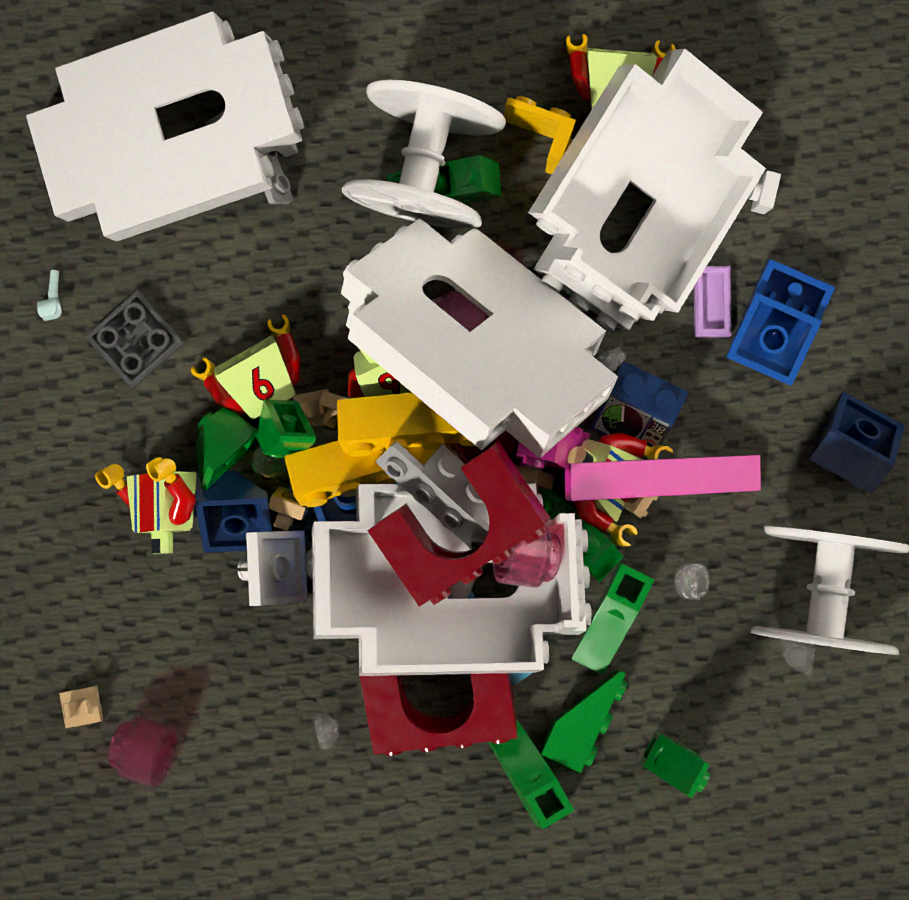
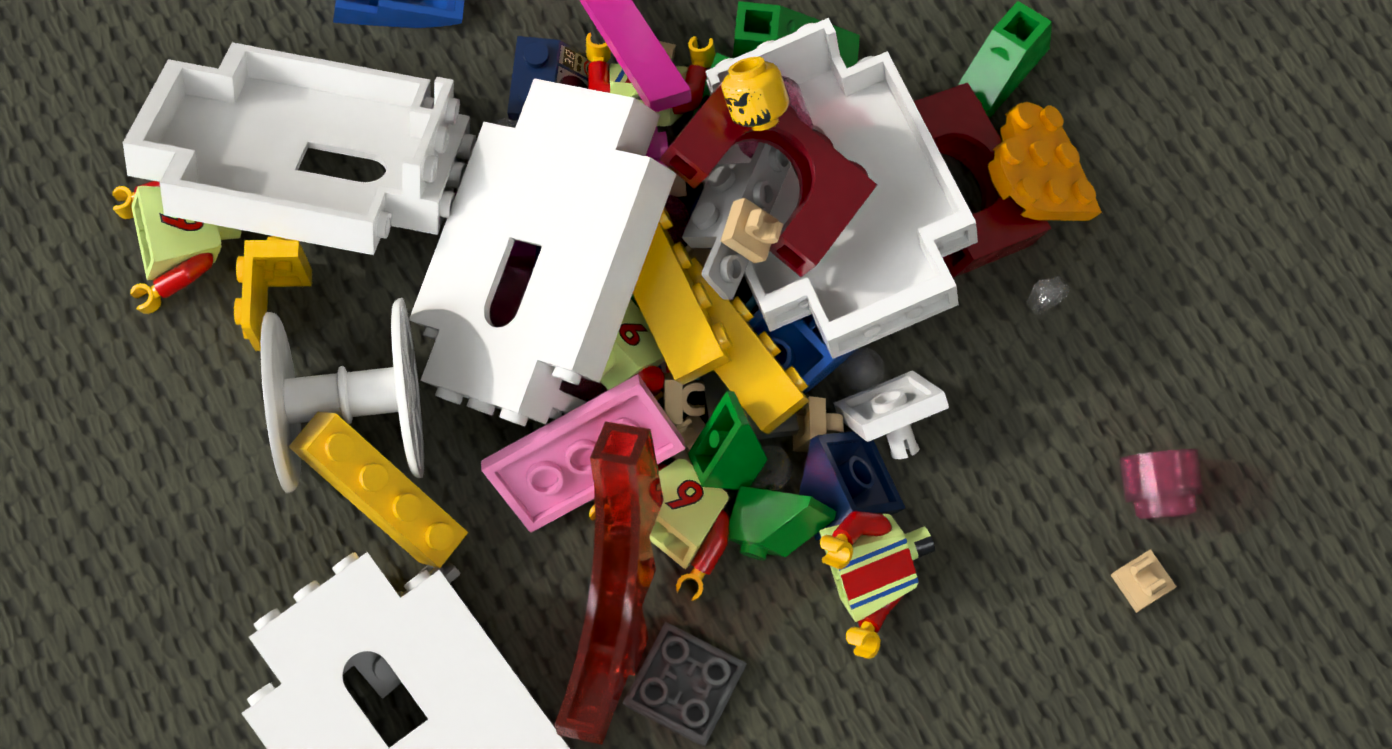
camera: 115 degrees left, 15 degrees down
green slope [387,155,502,203] -> none
green slope [539,669,628,773] -> none
lavender tile [694,266,732,337] -> none
white plate [749,171,781,214] -> none
none -> yellow brick [288,411,468,568]
none -> bright pink plate [481,374,686,533]
none -> clear red arch [555,421,664,745]
none -> tan tile [720,198,783,264]
none -> yellow head [721,57,789,131]
none -> light orange plate [988,102,1102,221]

